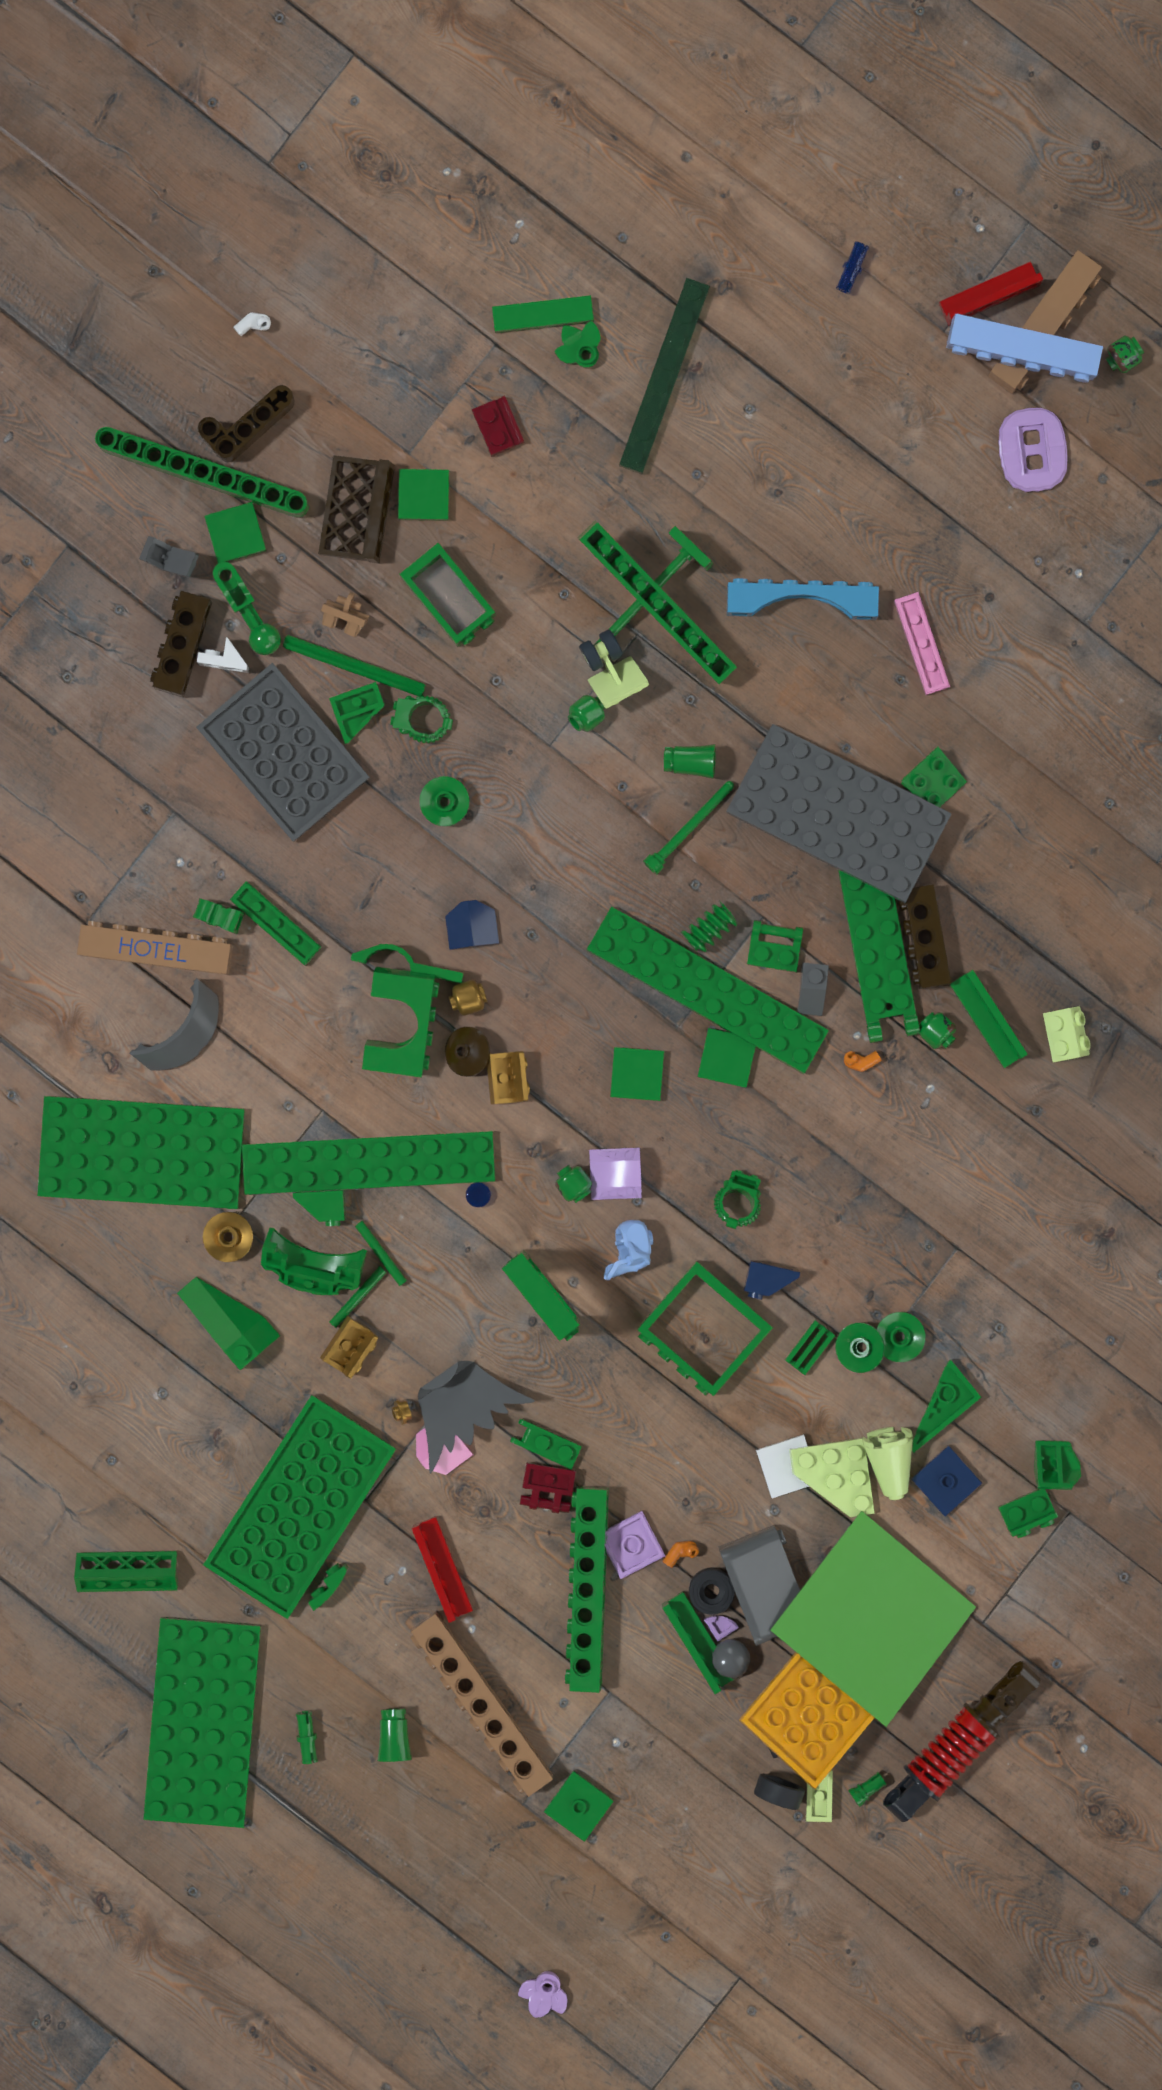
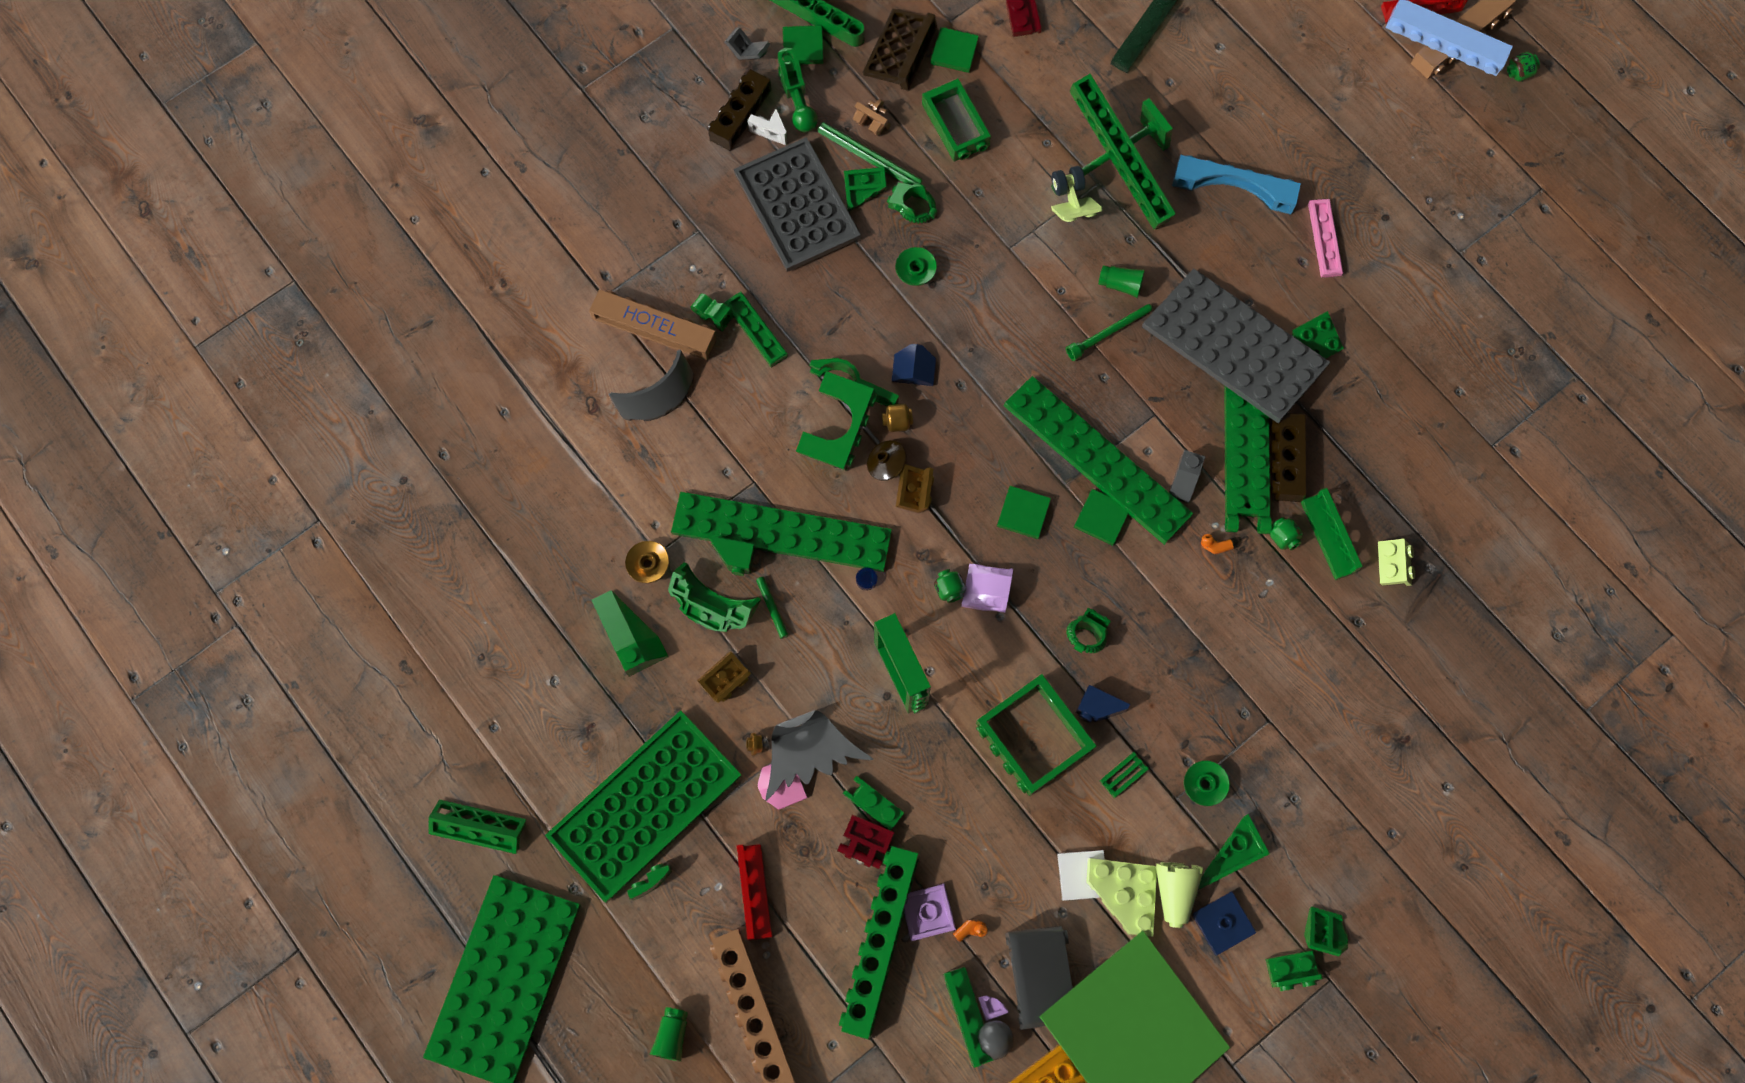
camera: 10 degrees right, 15 degrees down
green plate [37,1096,245,1209] -> none
green pin [296,1711,318,1764] -> none
green bar [329,1266,387,1328] -> none
green head [568,695,605,732] -> none
light blue head [604,1220,653,1280] -> none
green piece [681,900,738,952] -> none
black tyre [689,1568,735,1615] -> none
green plate [747,920,803,972] -> none
green dish [835,1323,885,1373] -> none
lavender piece [998,408,1067,492] -> none

